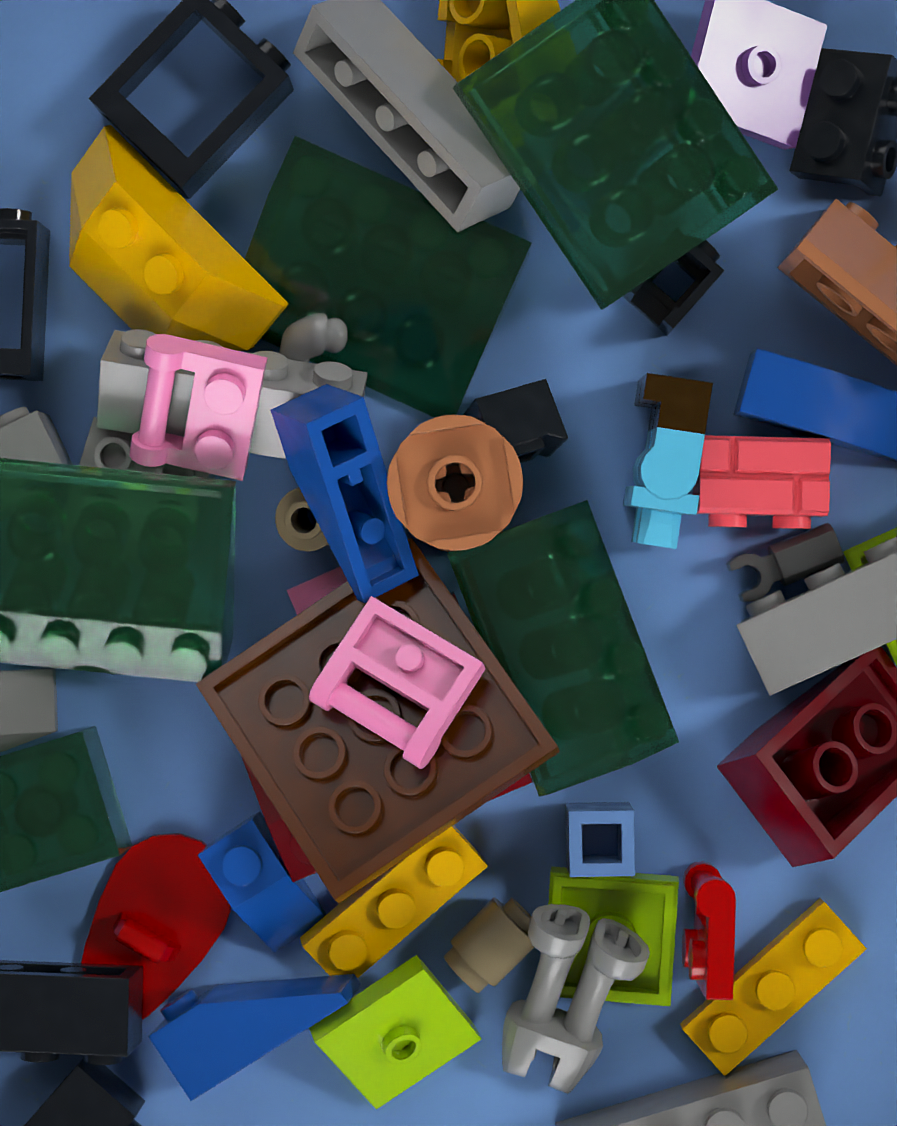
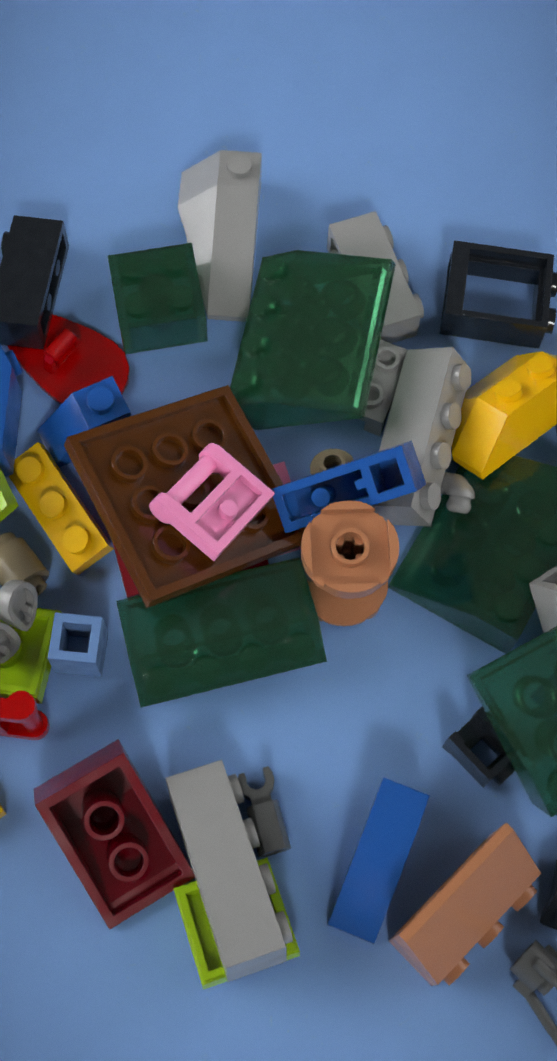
camera: 90 degrees right, 20 degrees down
bright pink plate [129,334,268,481] -> none
black window [463,379,568,463] -> none
medium azure hips [623,373,713,549] -> none
coral brick [693,435,831,529] -> none

